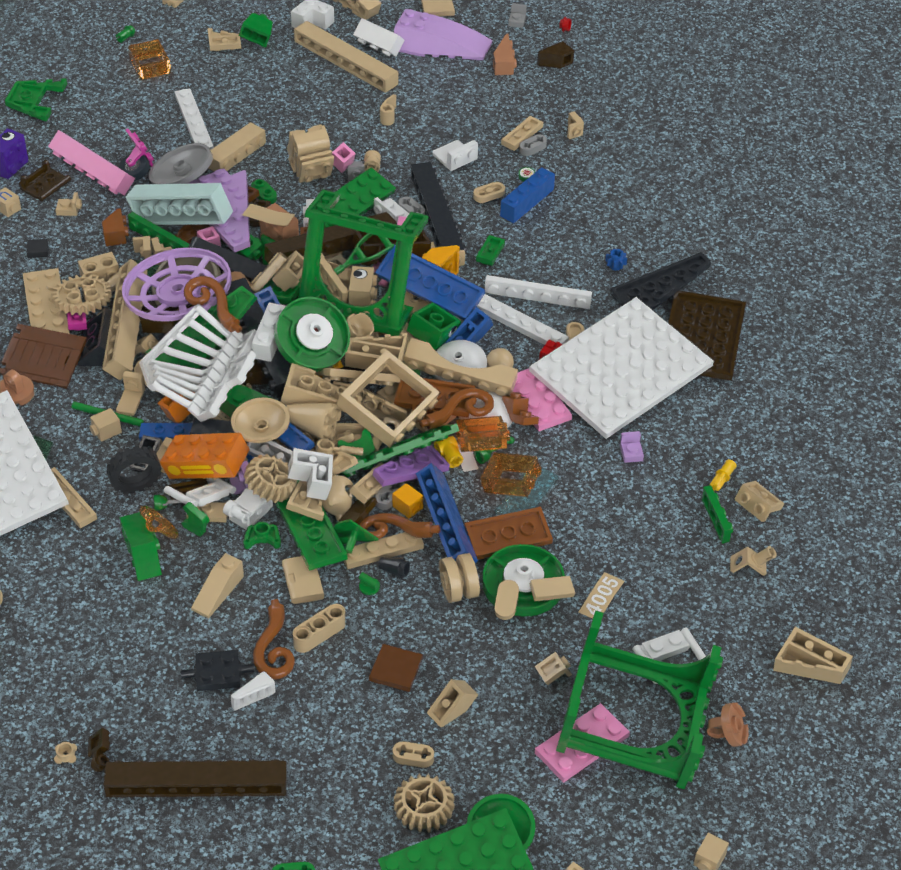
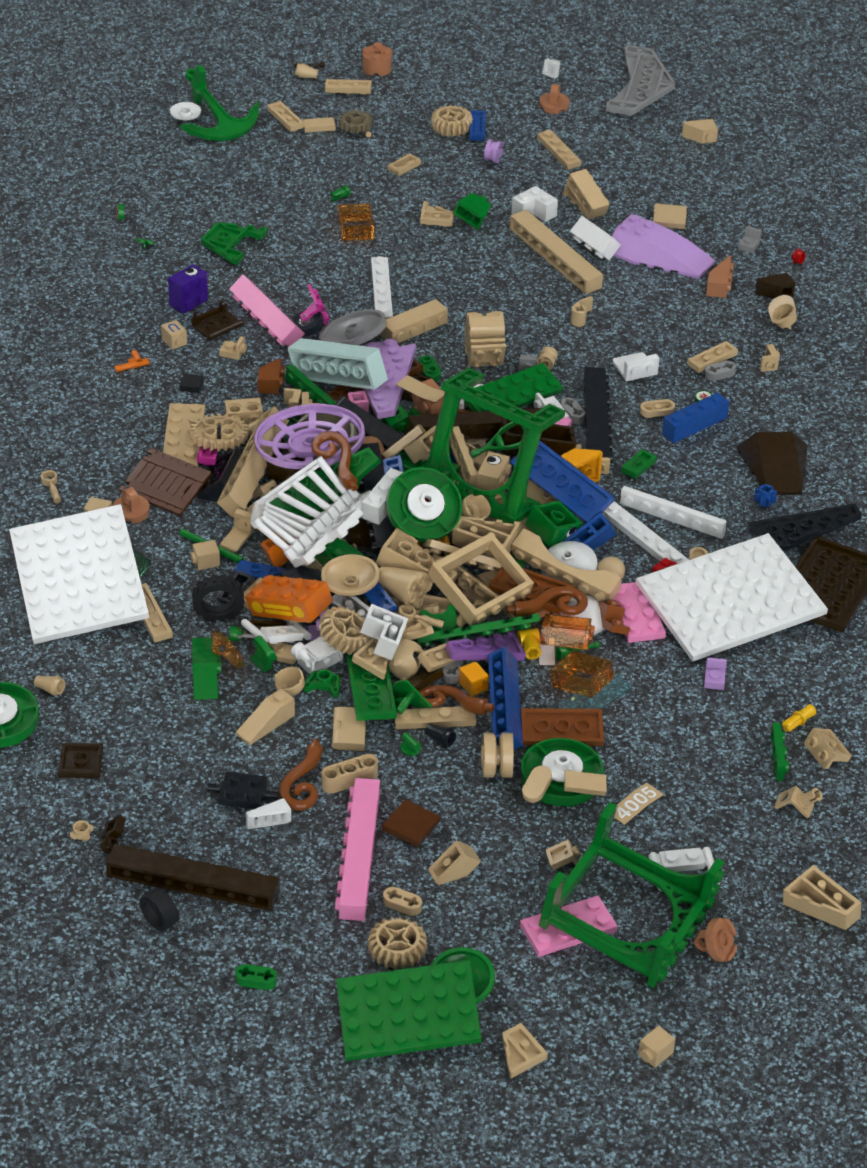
camera: 15 degrees right, 5 degrees down
bright pink brick [332,142,355,173] -> none
none -> dark brown tile [58,743,104,778]
none -> black tyre [139,888,179,932]
none -> tan hair [274,667,305,696]
none -> bright pink brick [335,778,380,921]
none -> dark brown wedge [737,431,808,495]
none -> tan piece [768,295,797,330]

